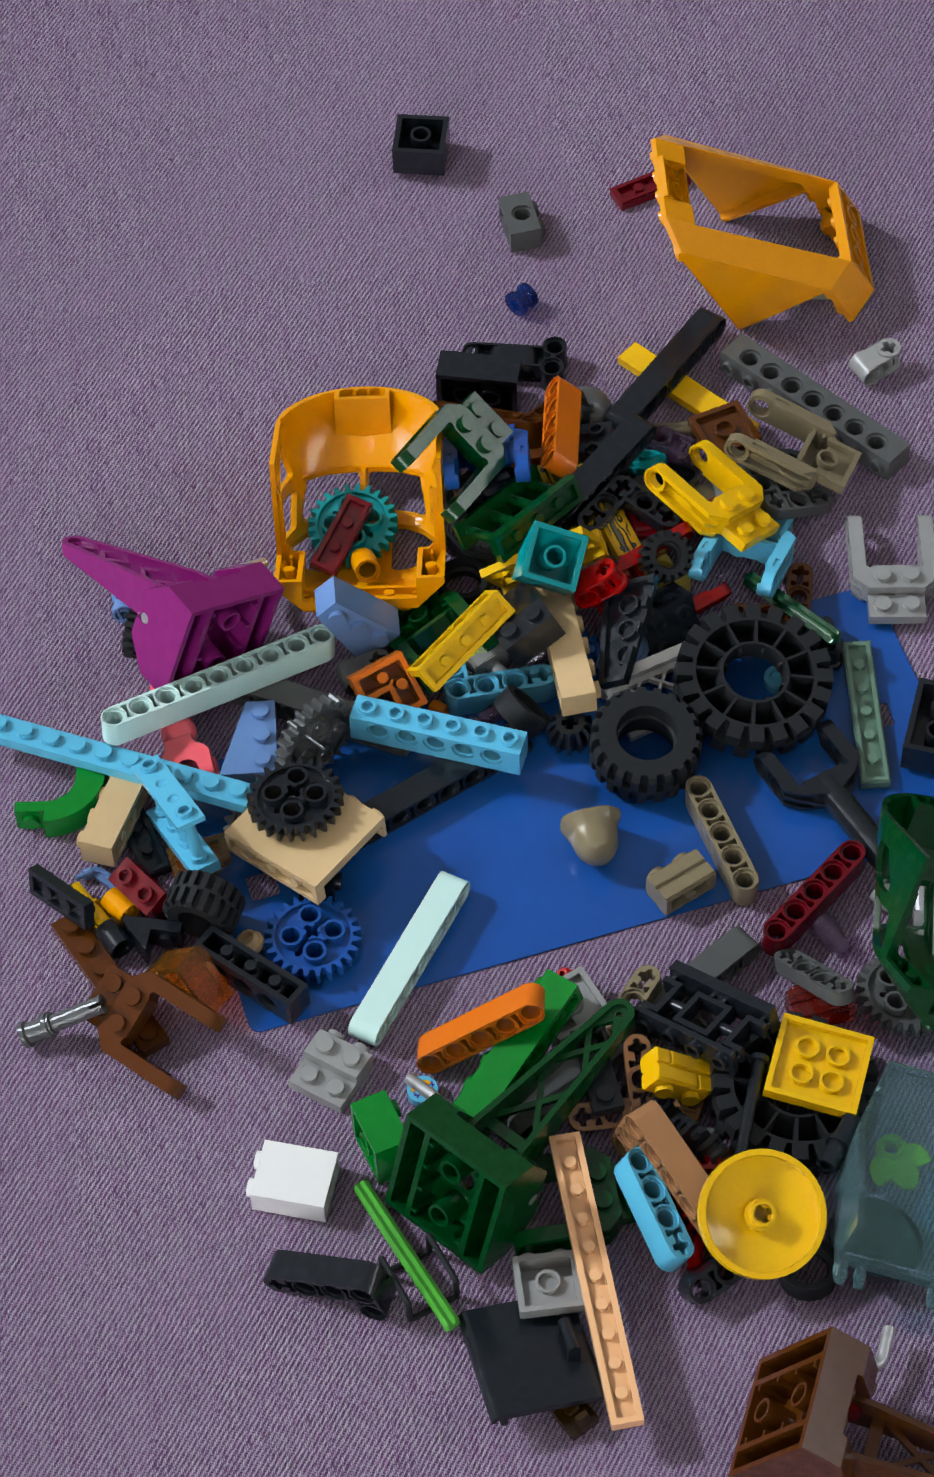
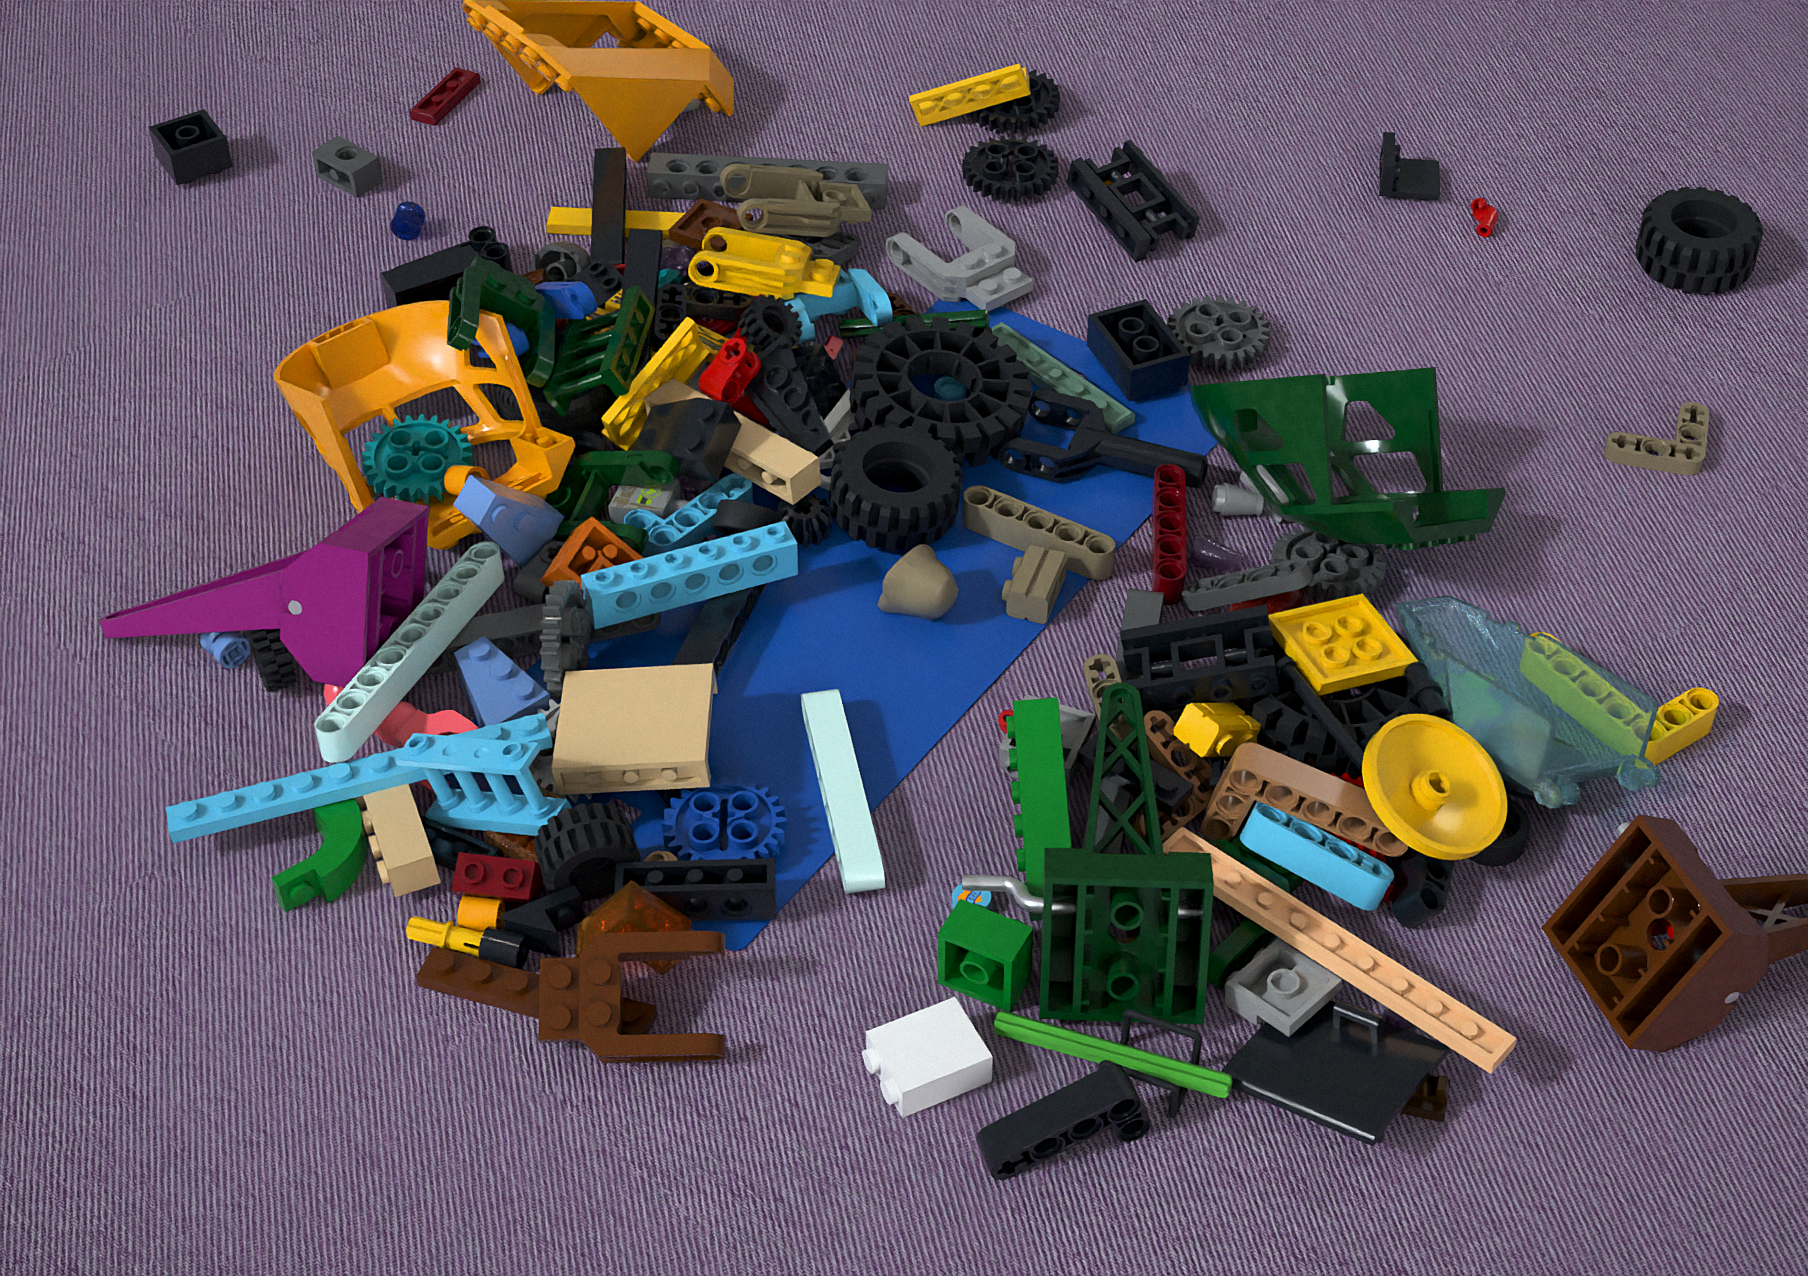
camera: 40 degrees left, 10 degrees down
dark grey pin [17,994,109,1048] -> none
black plate [28,864,95,931] -> none
medium blue piece [75,866,115,891] -> none
black gear [247,757,344,842] -> none
light grey plate [288,1028,374,1114] -> none
dark red tile [310,493,374,577] -> none
yellow fence [406,590,516,692] -> none
orange beam [417,983,545,1074] -> none
teal slope [512,520,589,596] -> none
orange beam [540,376,582,479] -> none
light grey piece [848,338,901,386] -> none

